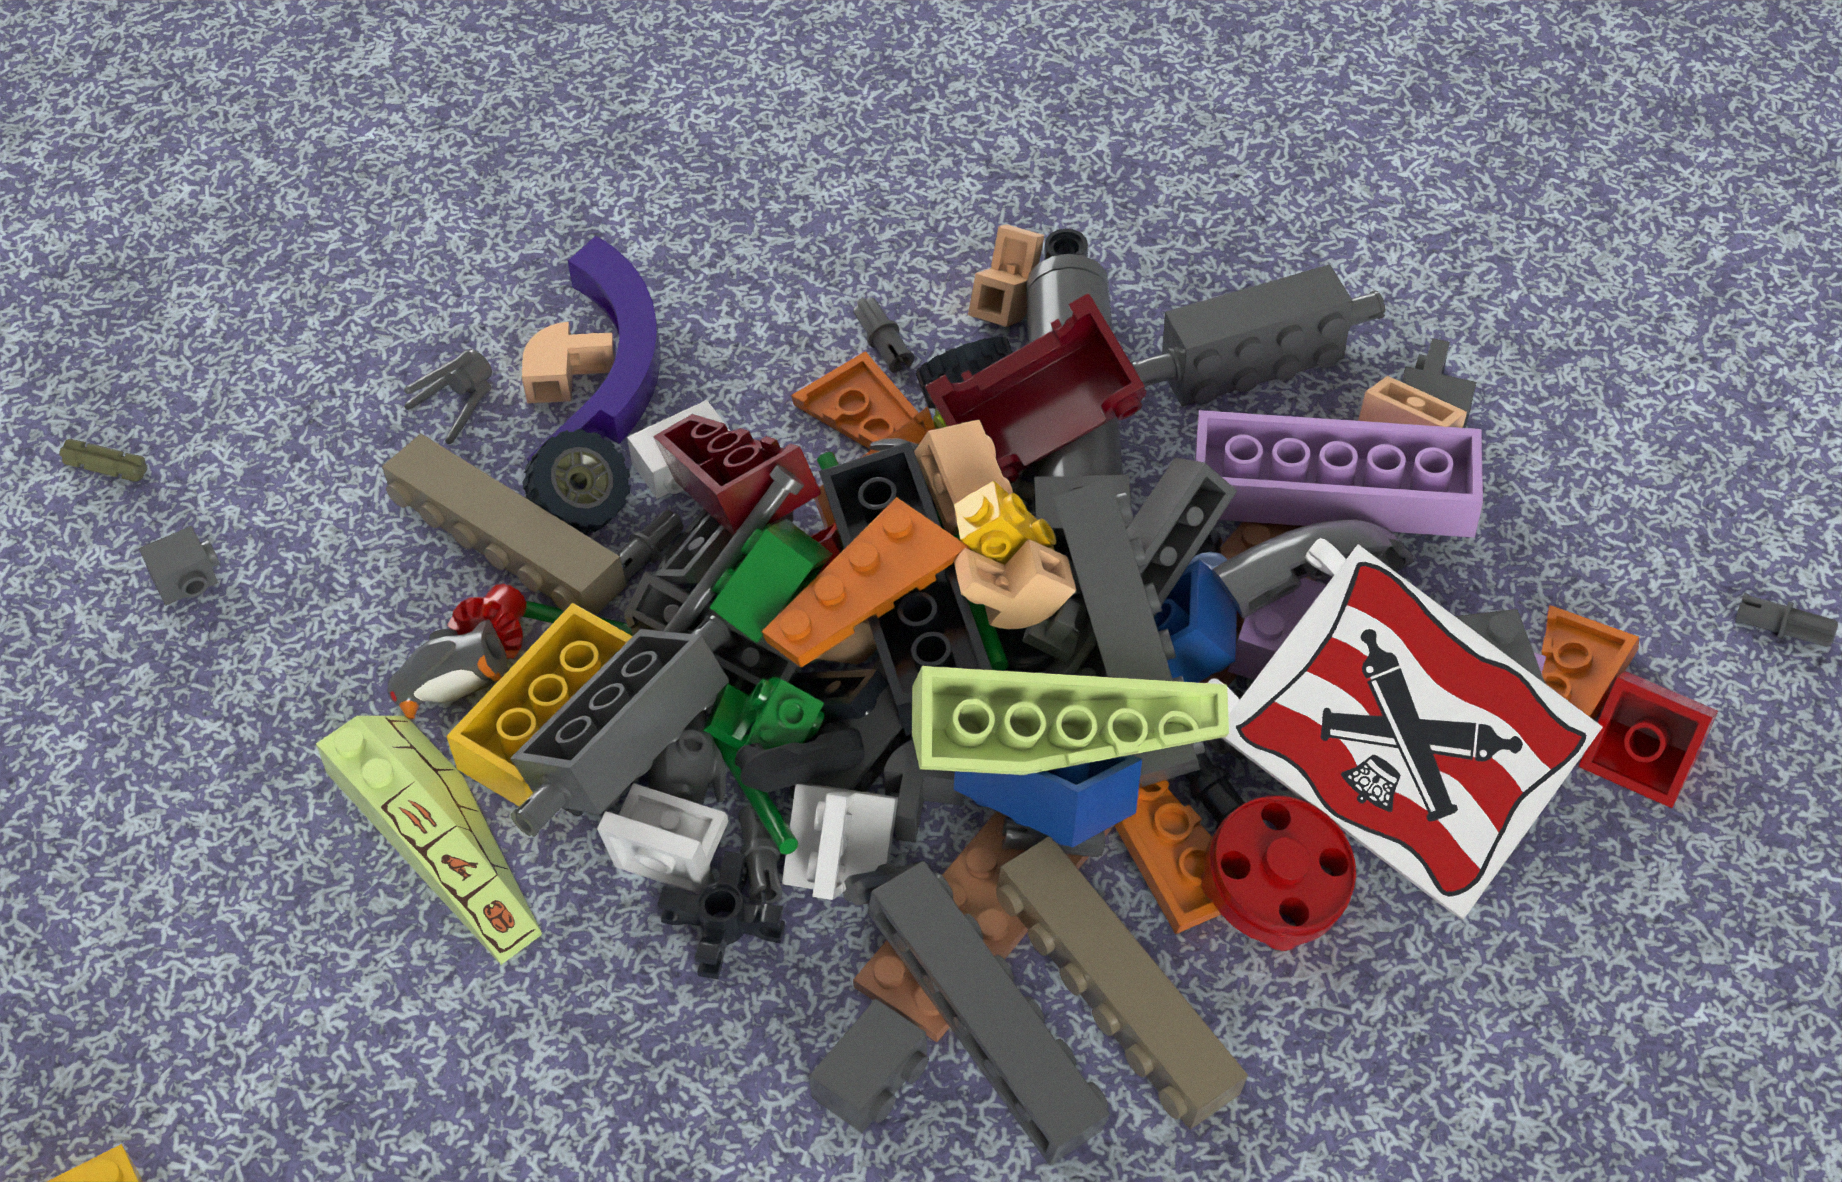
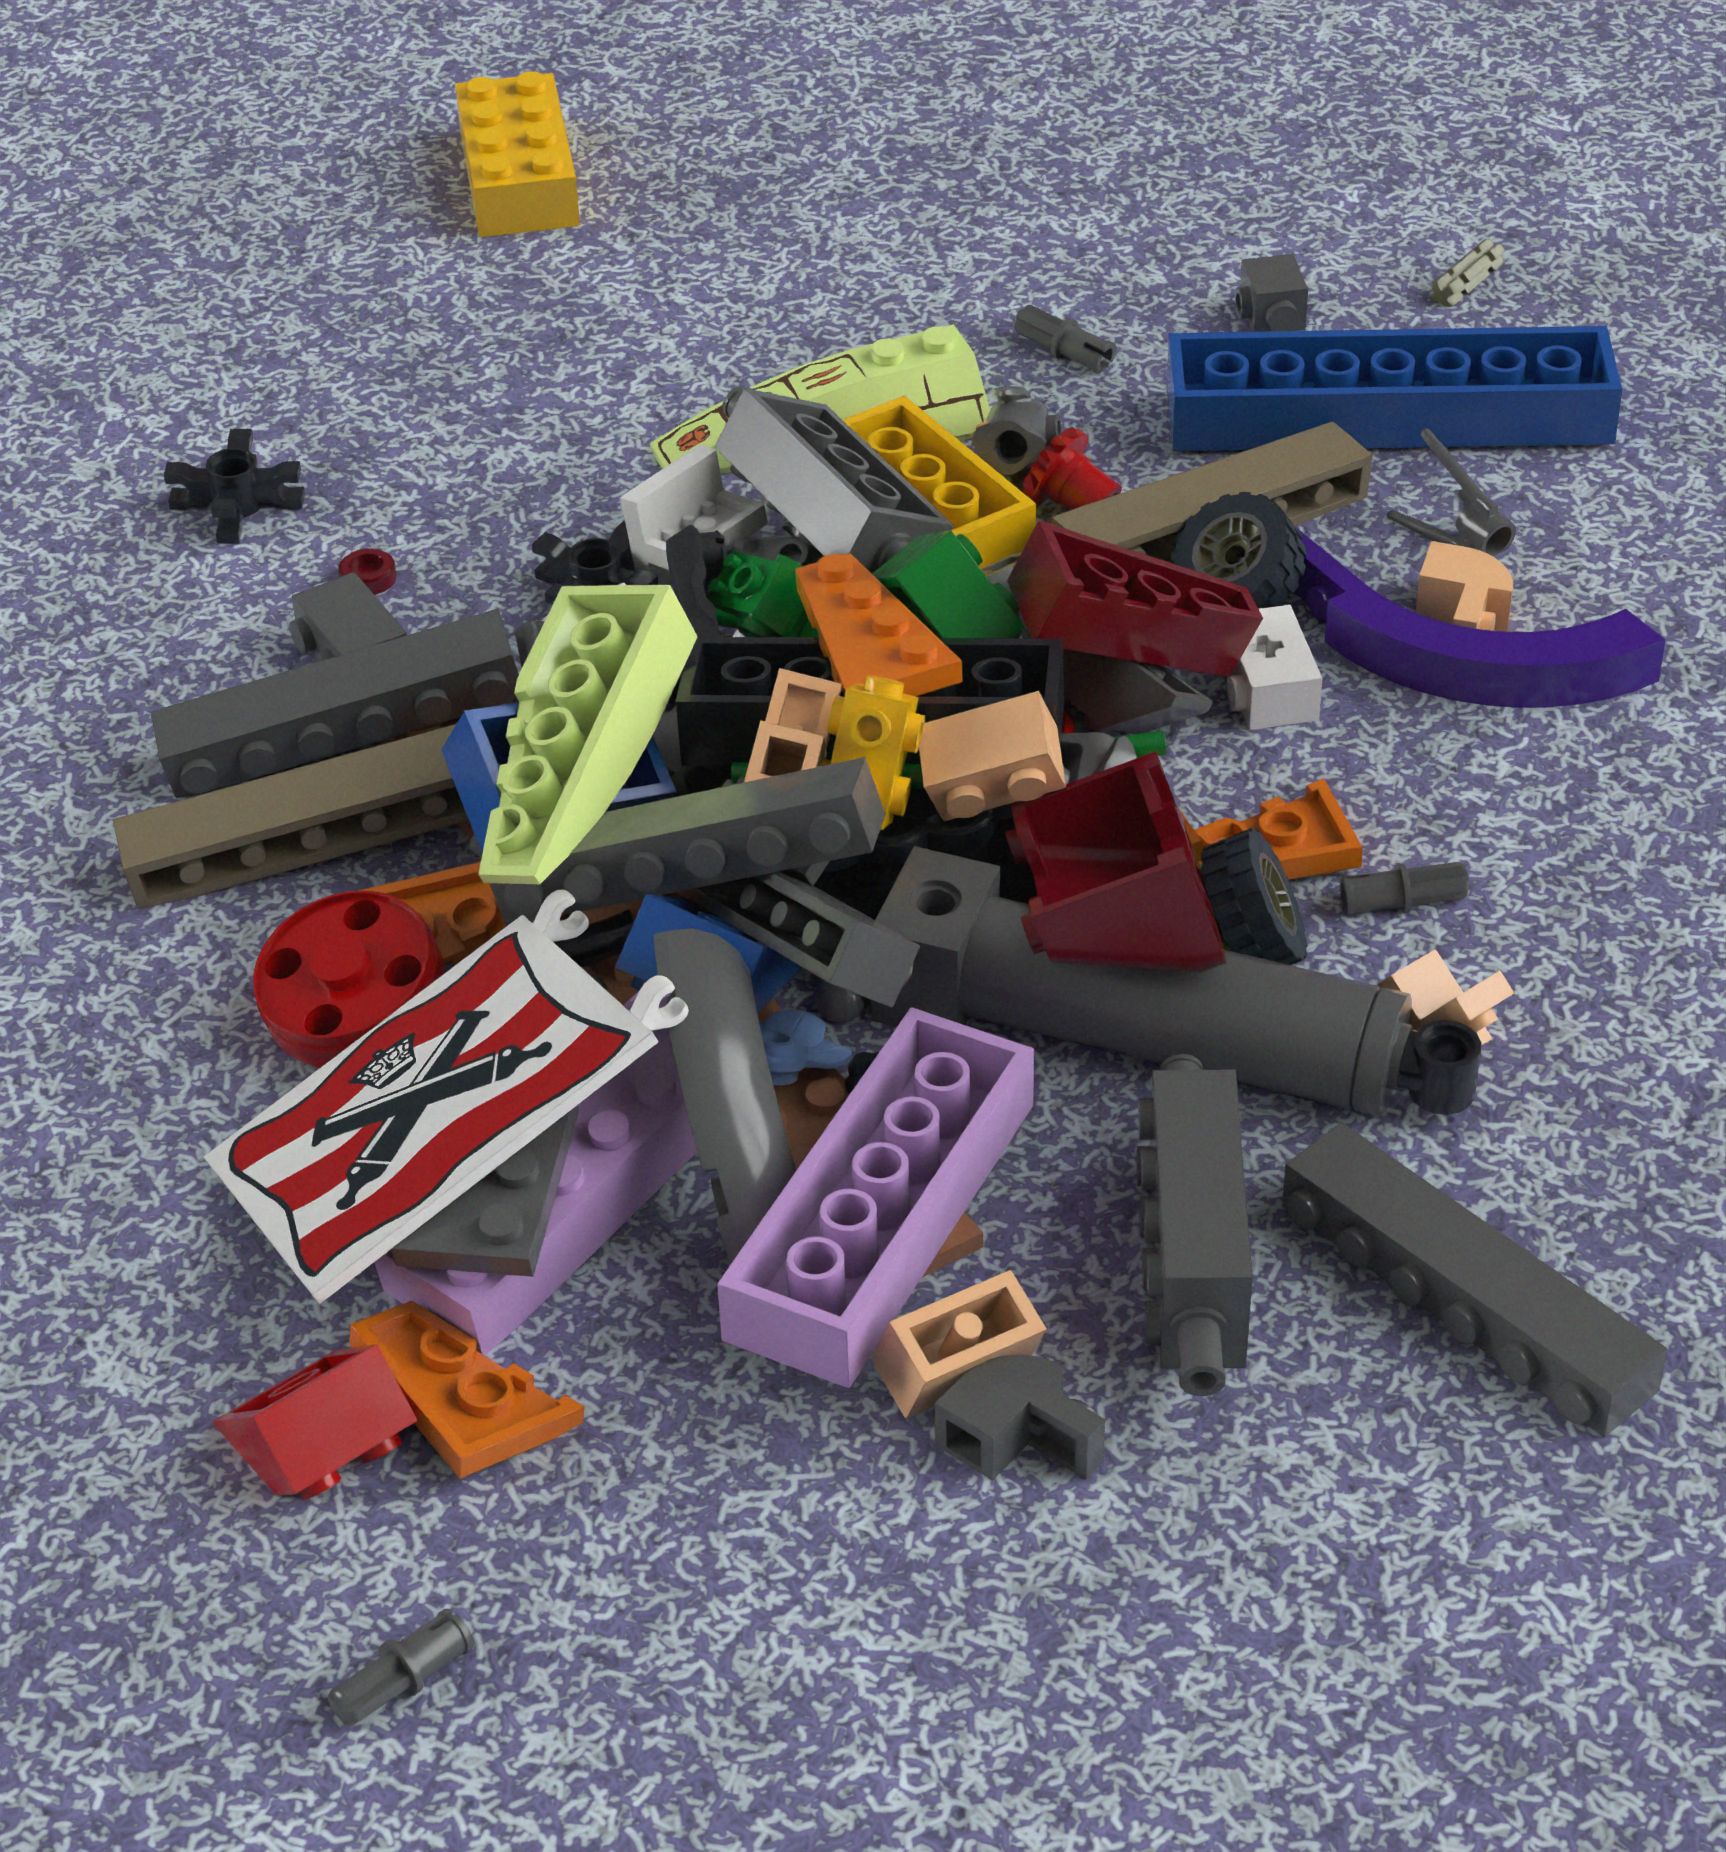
camera: 110 degrees right, 10 degrees down
dark grey bar [663,465,804,633] -> none
none -> dark red tile [338,548,397,595]
none -> dark grey axle [1014,305,1116,374]
none -> blue brick [1167,326,1622,451]
none -> dark grey brick [1282,1122,1667,1438]

